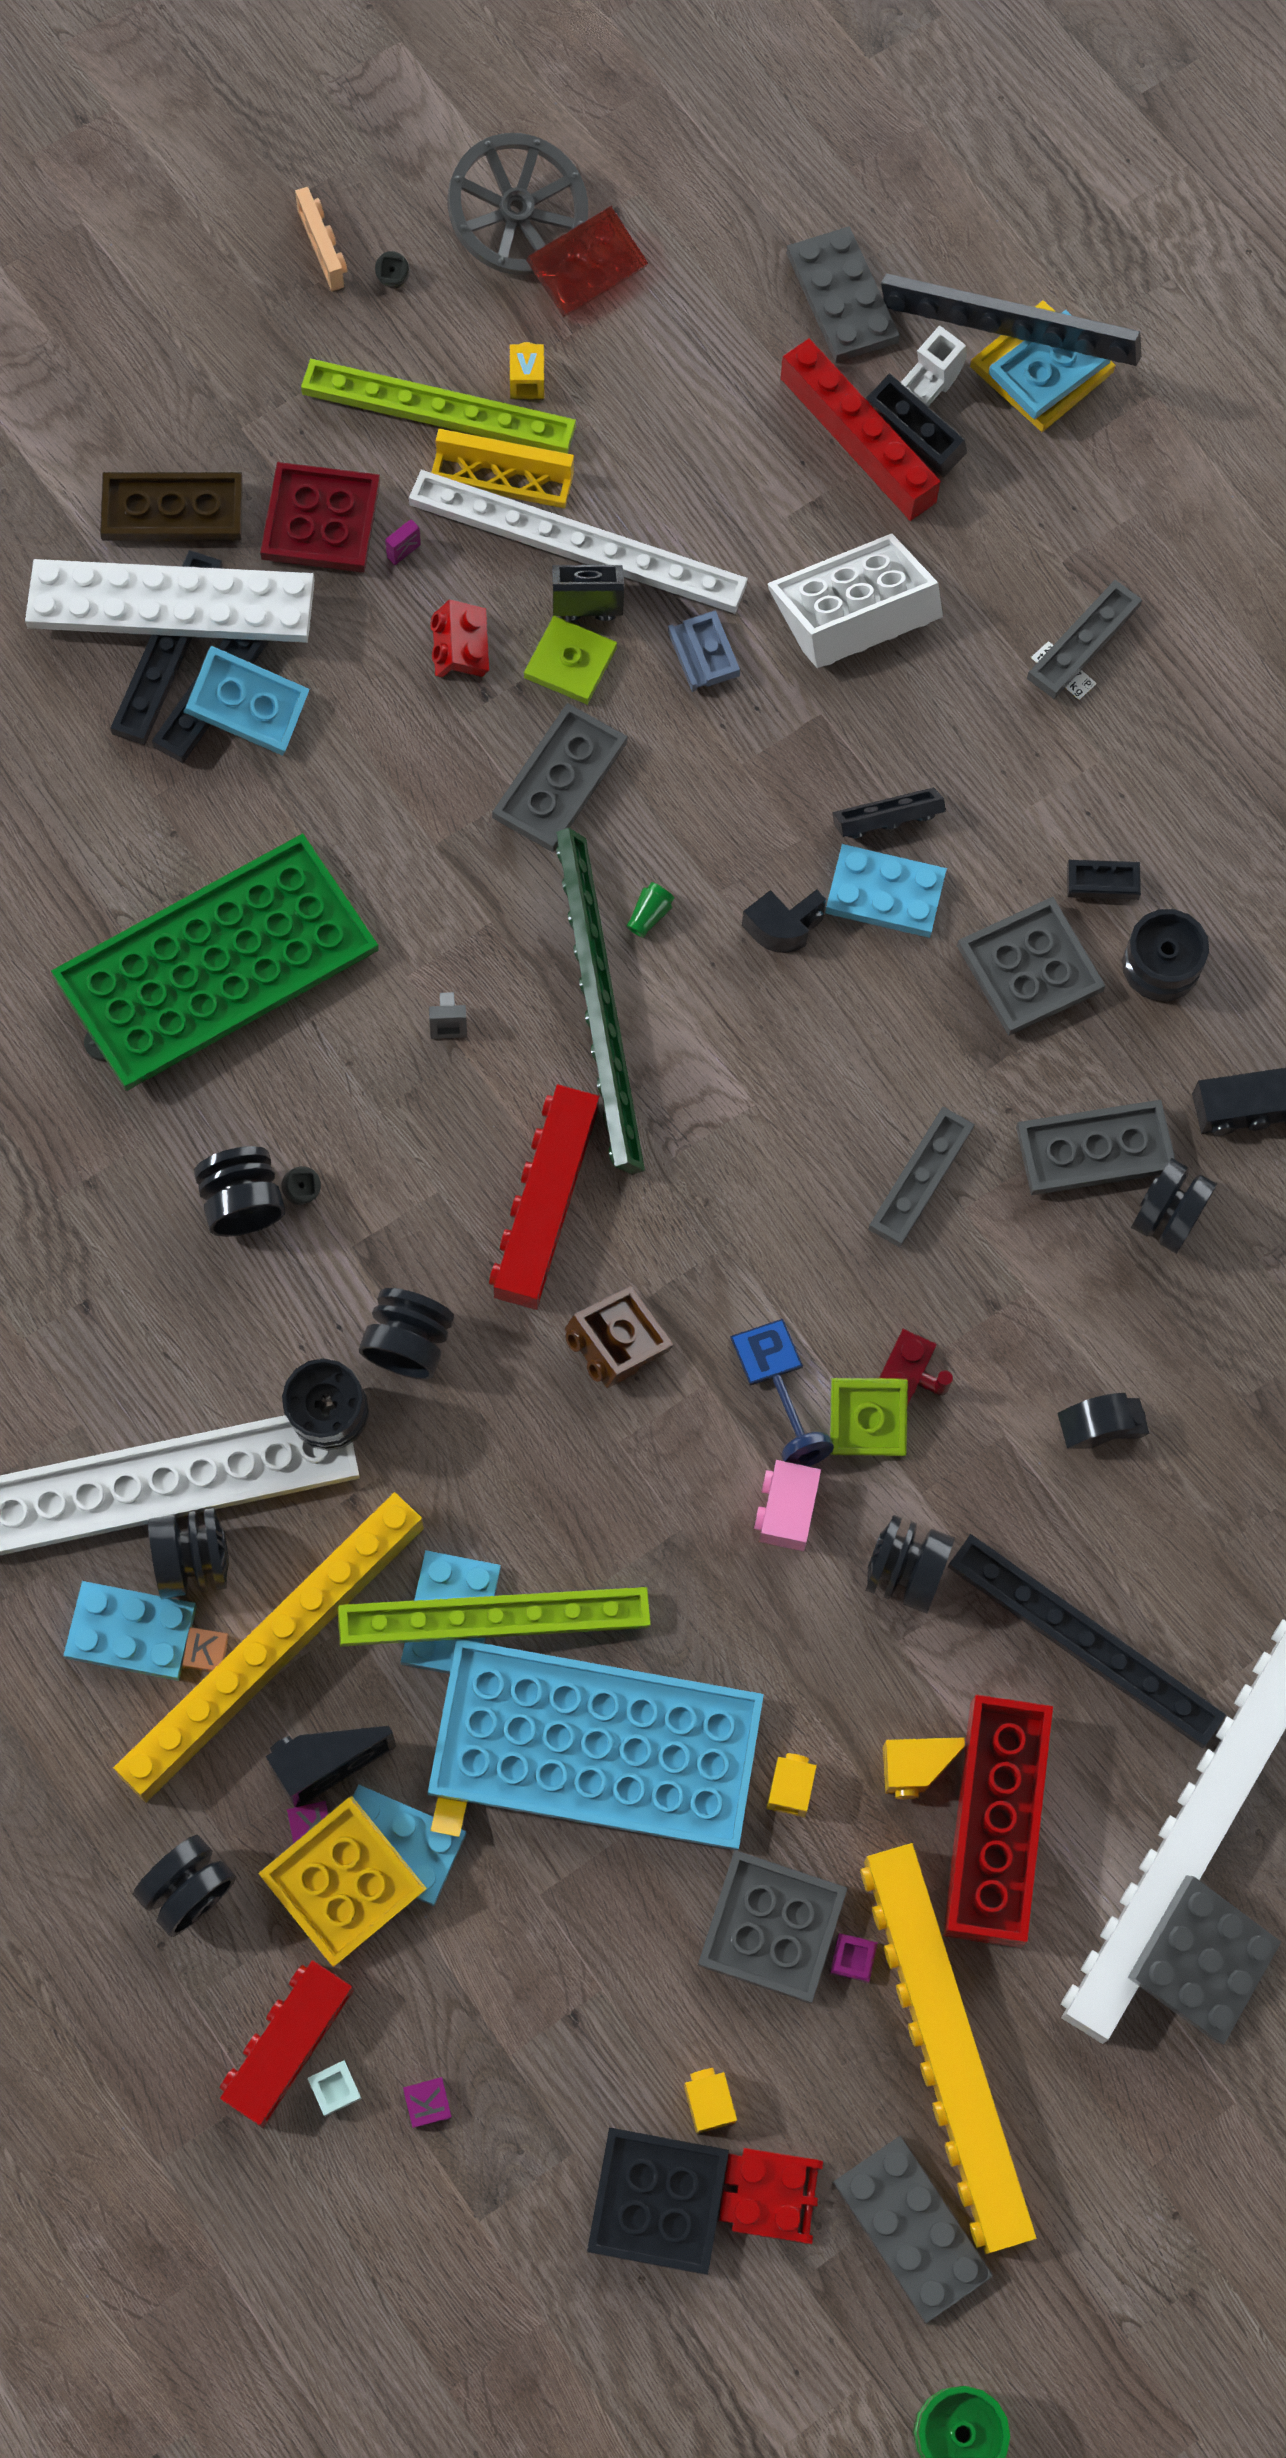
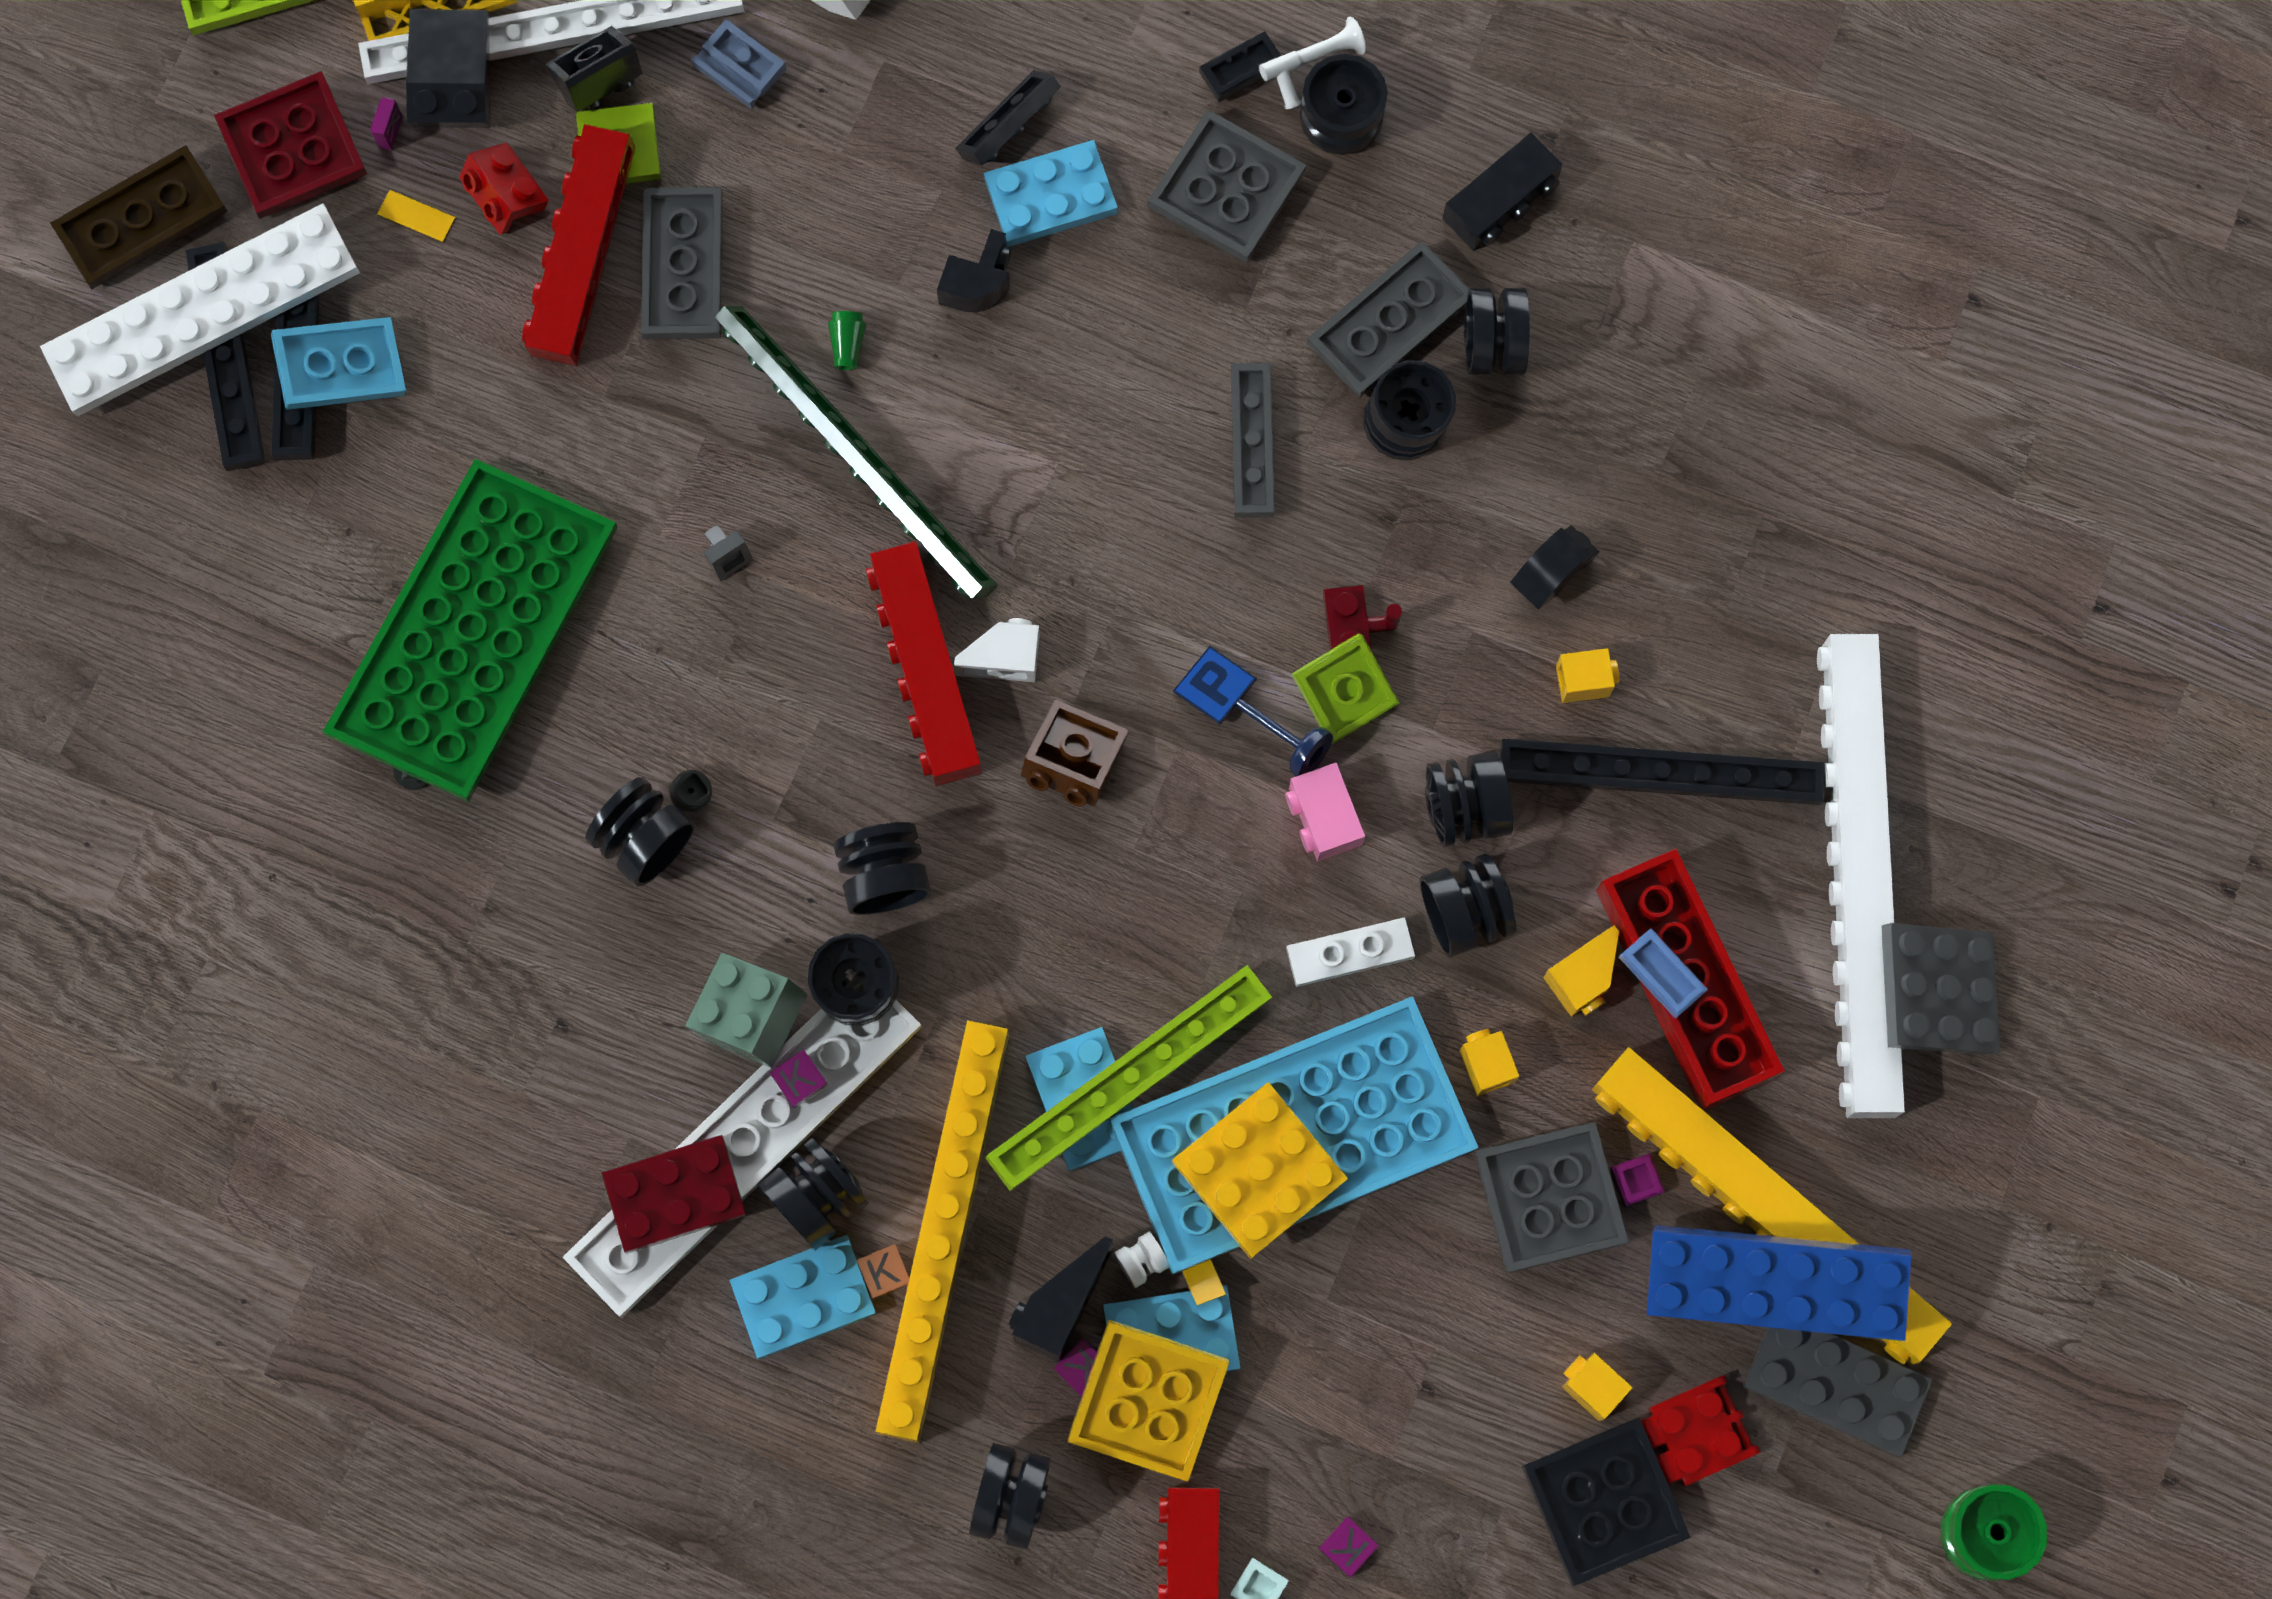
camera: 30 degrees left, 5 degrees up
none -> yellow sticker [377,190,456,242]
none -> black slope [406,9,491,128]
none -> red brick [522,124,635,366]
none -> dark red plate [601,1135,747,1254]
none -> sand green brick [685,952,808,1068]
none -> magenta tile [770,1049,828,1108]
none -> white slope [954,618,1040,682]
none -> white wheel [1114,1231,1169,1289]
none -> yellow plate [1171,1082,1348,1259]
none -> white piece [1259,16,1366,109]
none -> white plate [1286,917,1415,987]
none -> black wheel [1363,360,1456,460]
none -> black wheel [1419,853,1517,957]
none -> yellow brick [1556,648,1619,703]
none -> medium blue tile [1619,928,1708,1019]
none -> blue brick [1647,1225,1912,1341]

